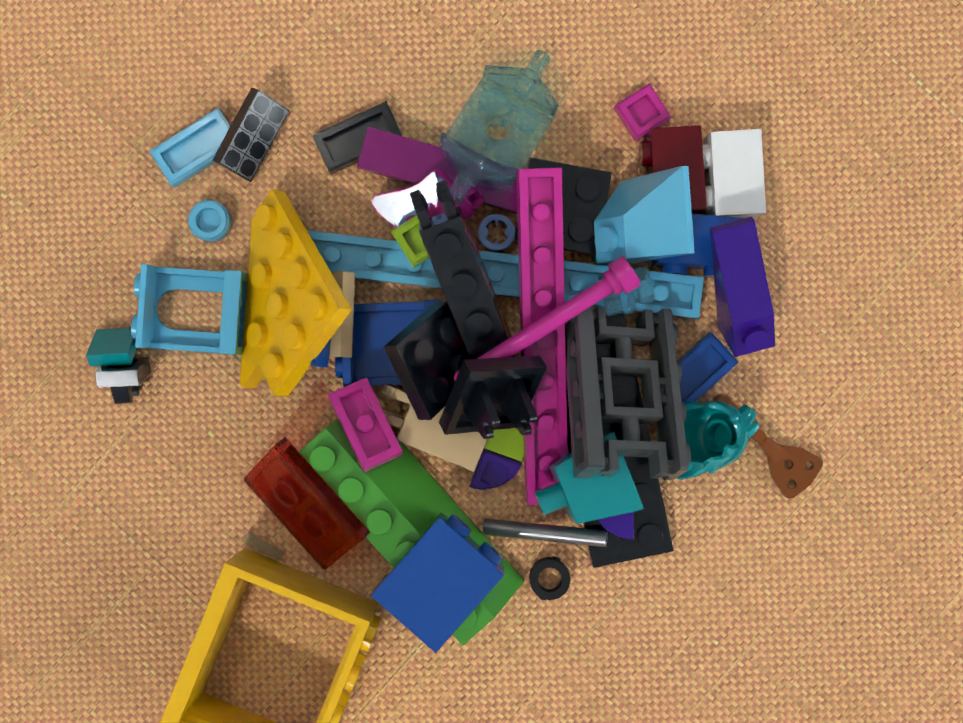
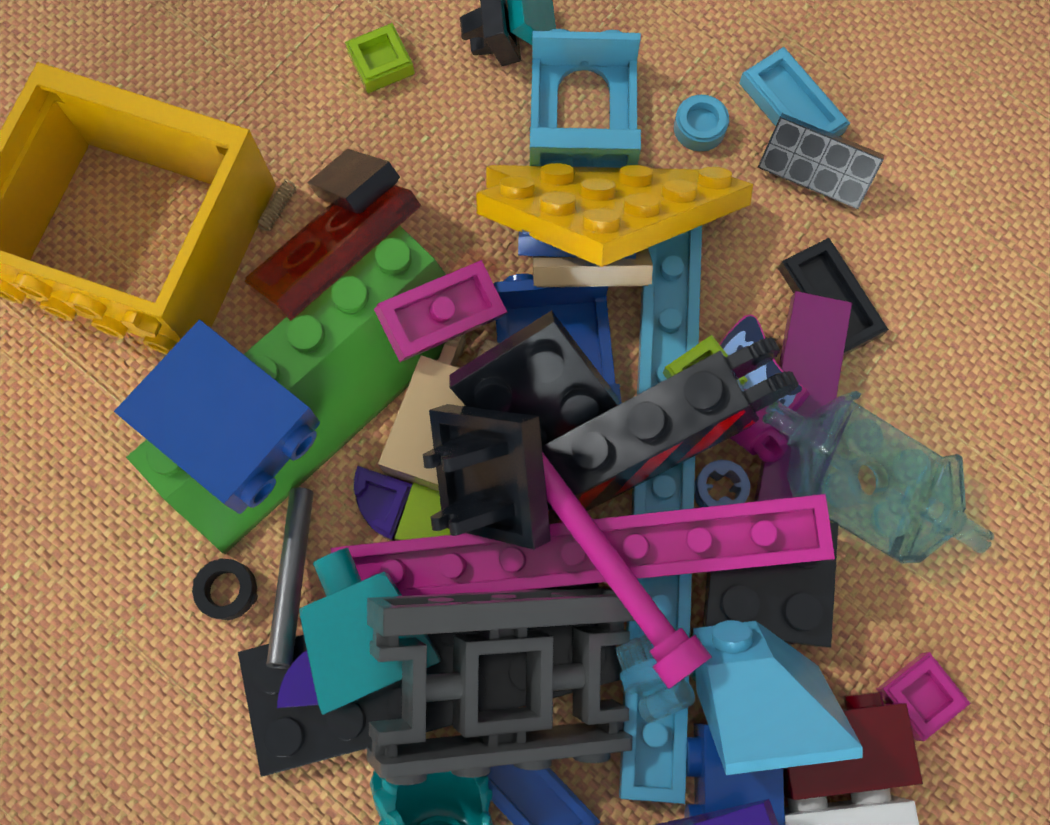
camera: 85 degrees right, 15 degrees down
none -> black tile [307,149,400,214]
none -> lime tile [345,23,415,94]

